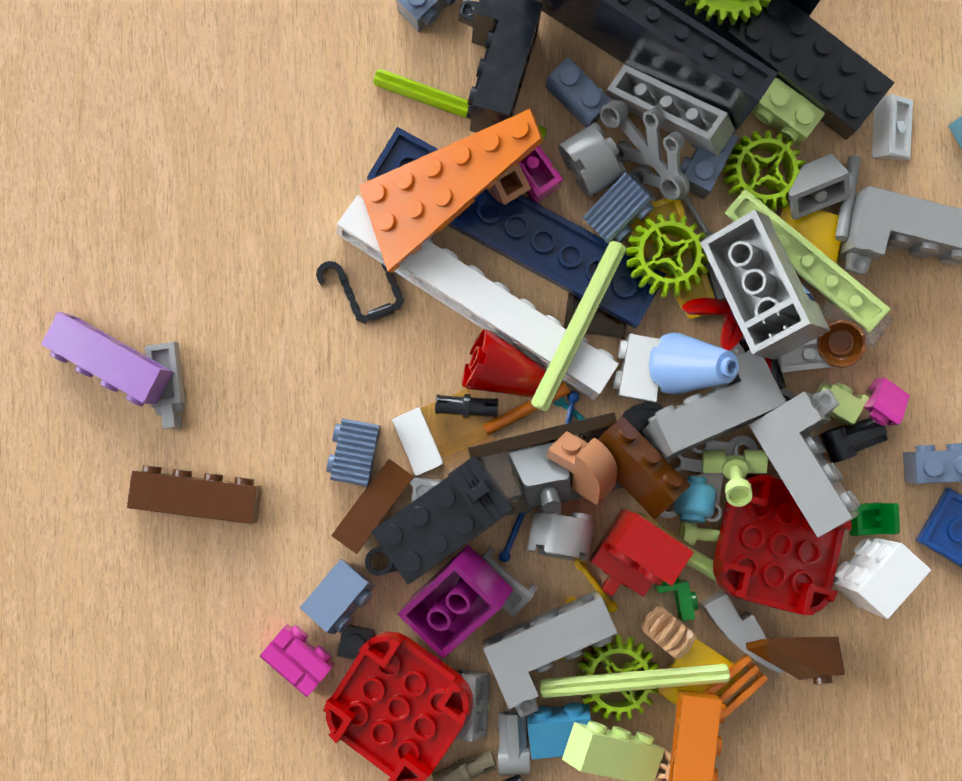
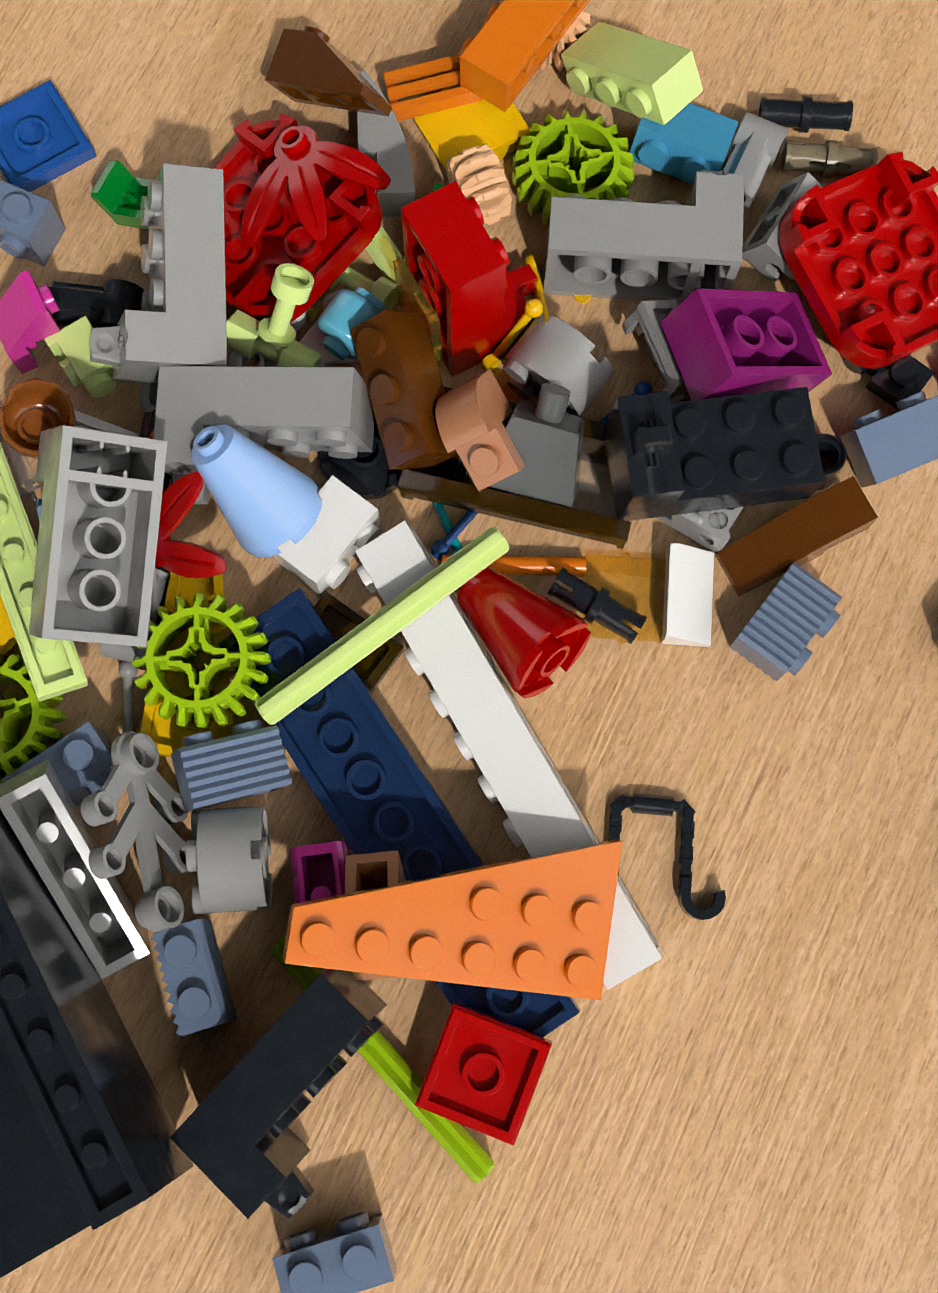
camera: 150 degrees left, 10 degrees down
yellowish green axle [540,664,730,698] -> none
white brick [833,537,931,619] -> none
none -> red plant [240,125,391,247]
none -> red tile [415,1002,552,1146]
none -> yellow hinge [481,299,543,371]

